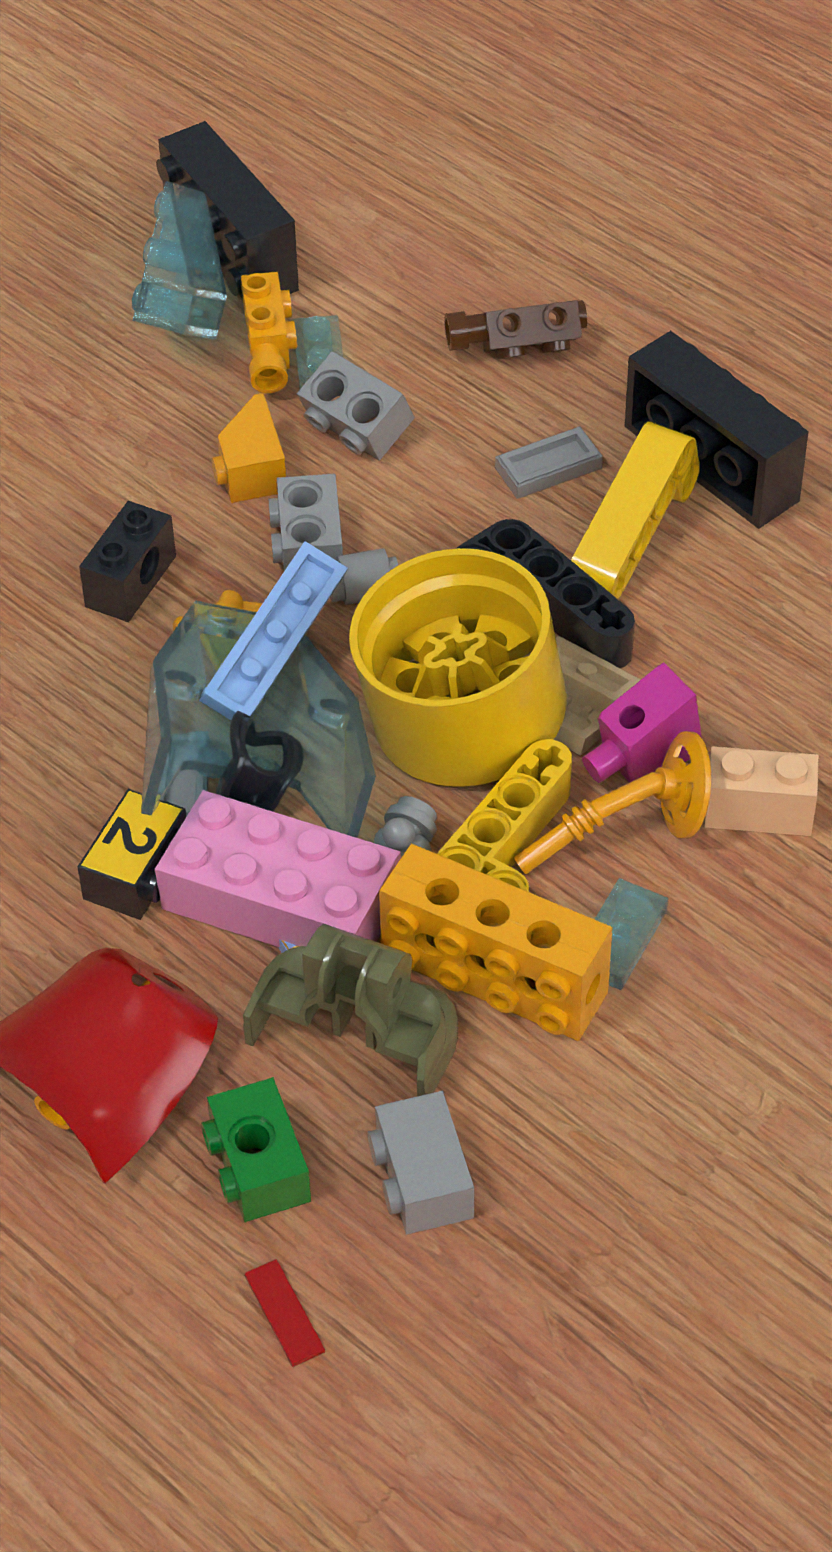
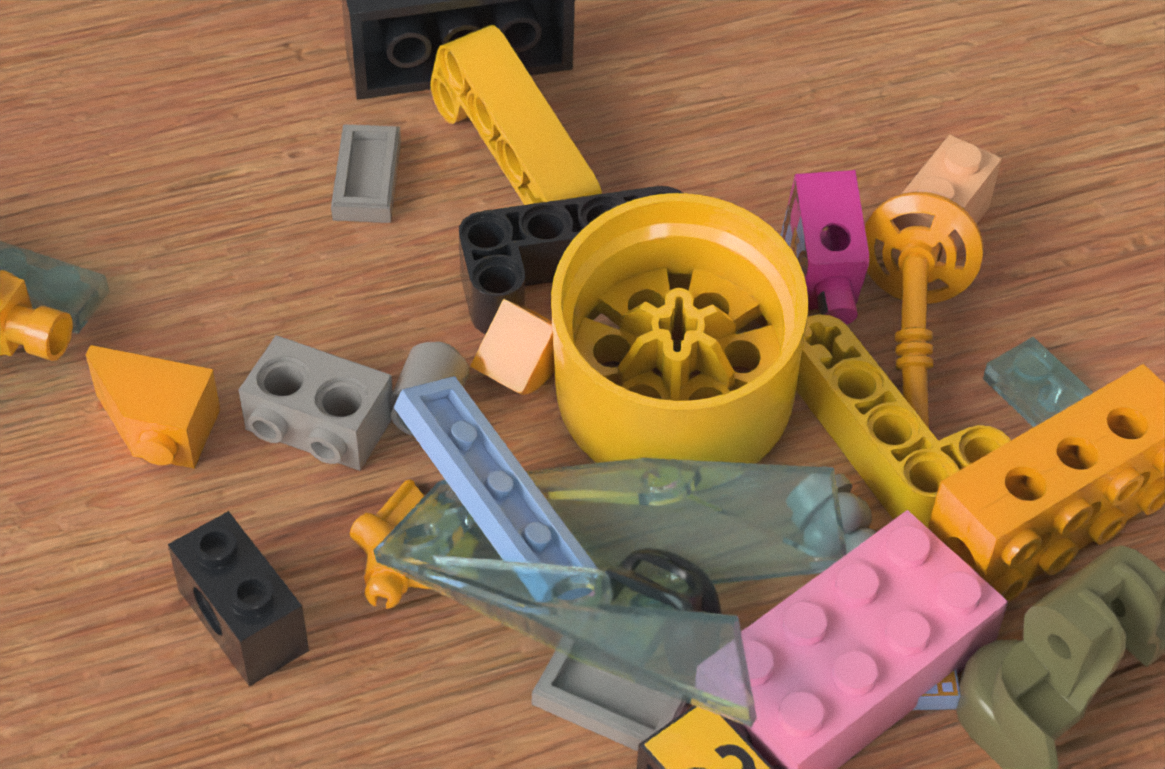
camera: 65 degrees left, 0 degrees up
light grey brick [297,351,415,461] -> none
reddish brown brick [444,300,587,359] -> none

